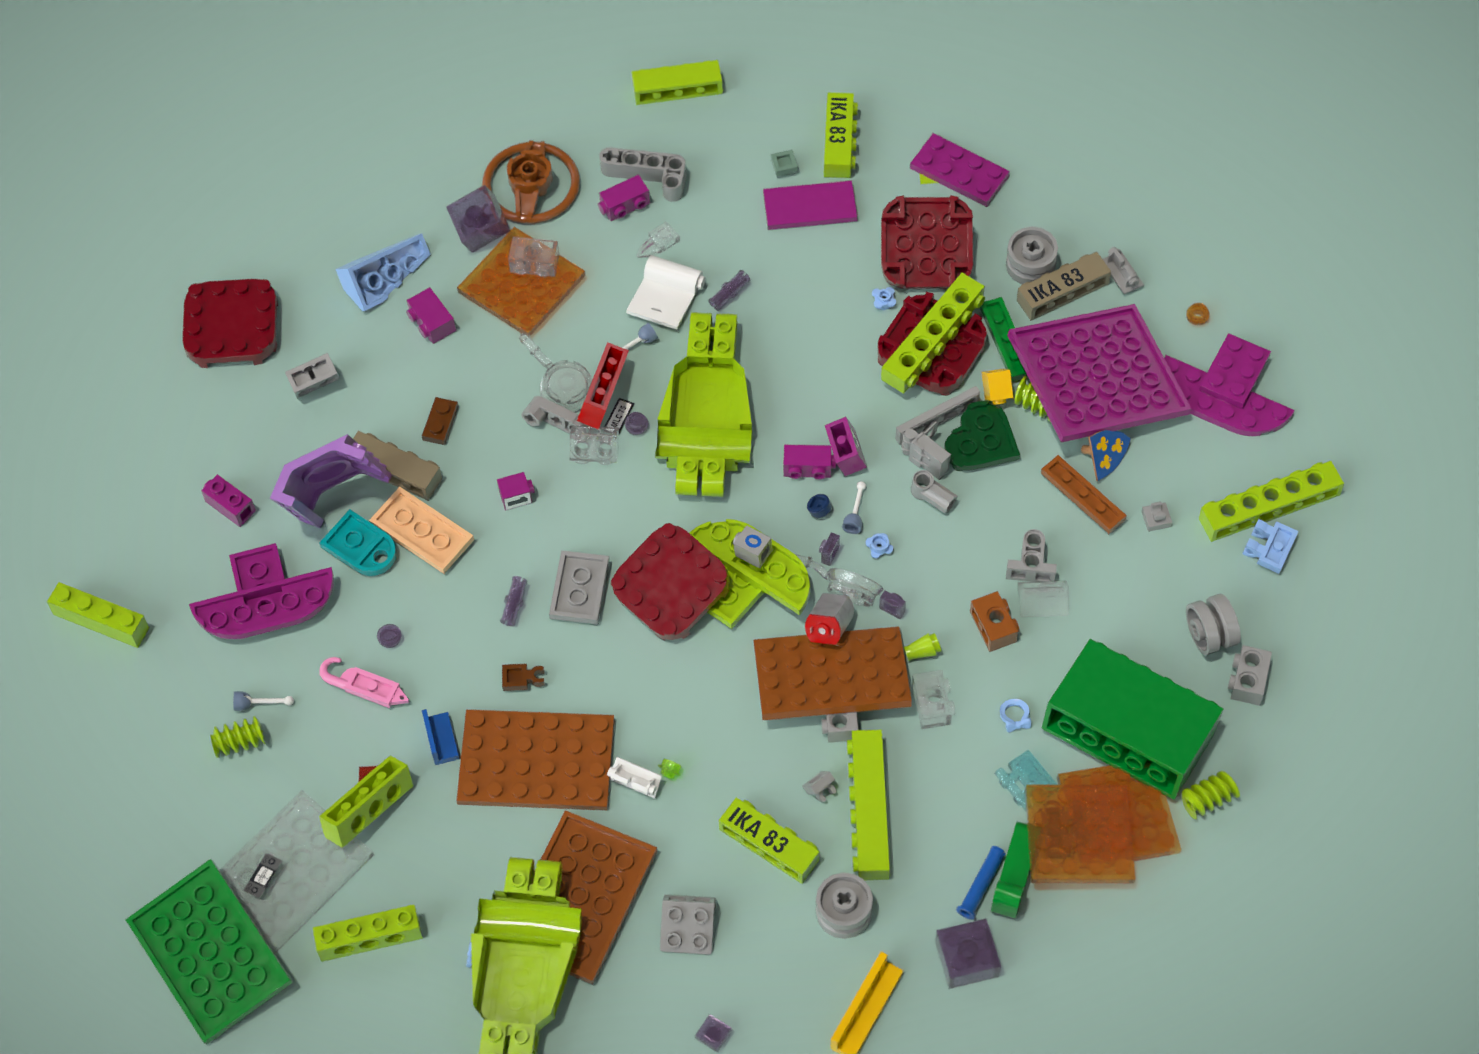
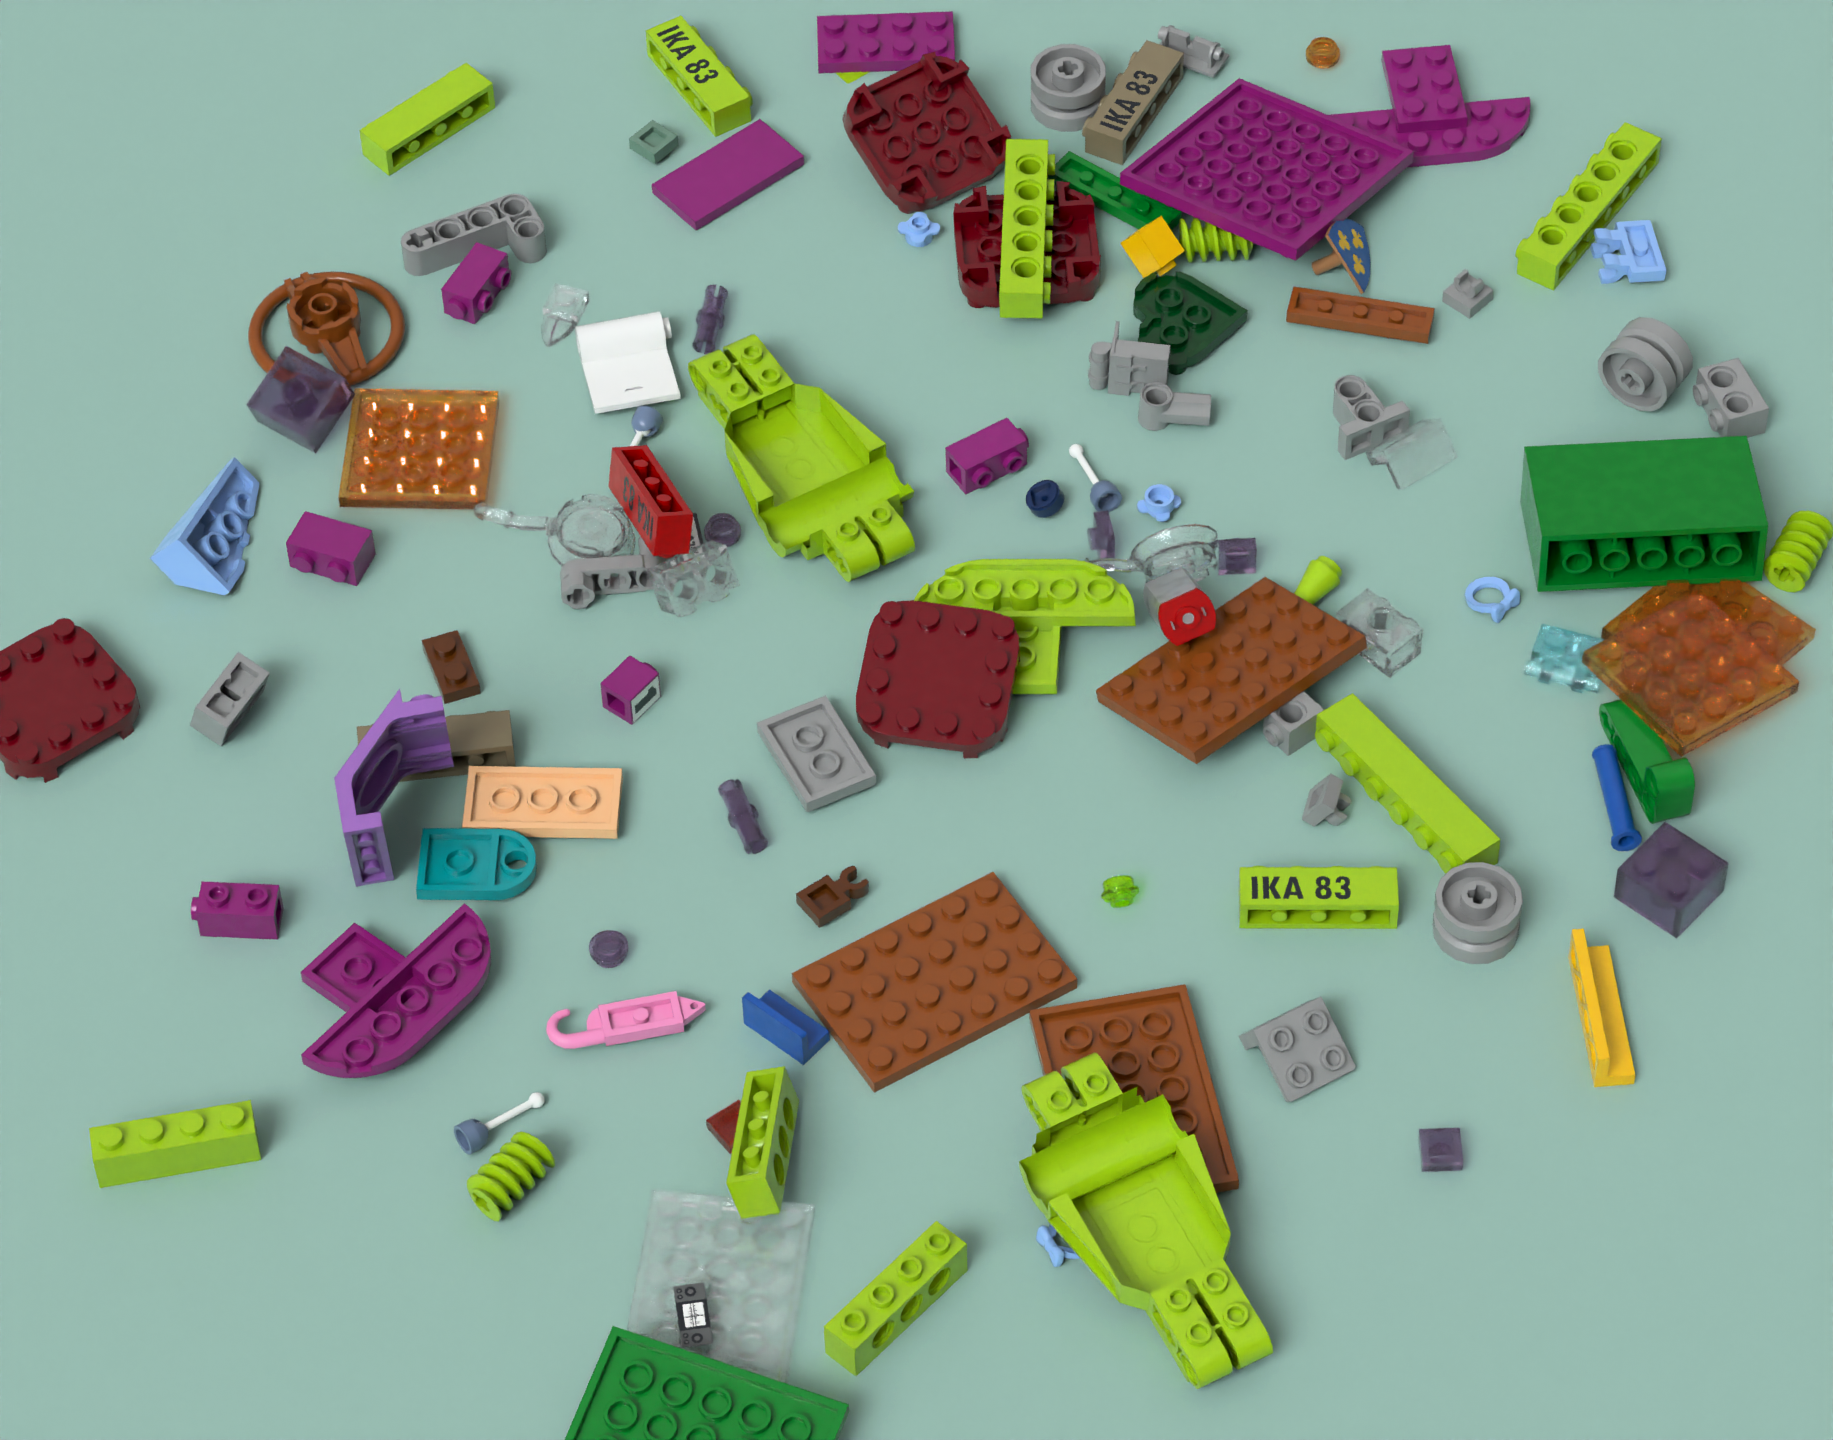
camera: 35 degrees left, 10 degrees down
clear brick [508,237,559,277] -> none
white hinge [607,757,662,798] -> none
light grey brick [733,525,773,568] -> none
magenta brick [825,417,867,476] -> none
light grey tile [895,386,980,445] -> none
dark orange brick [970,591,1020,652] -> none

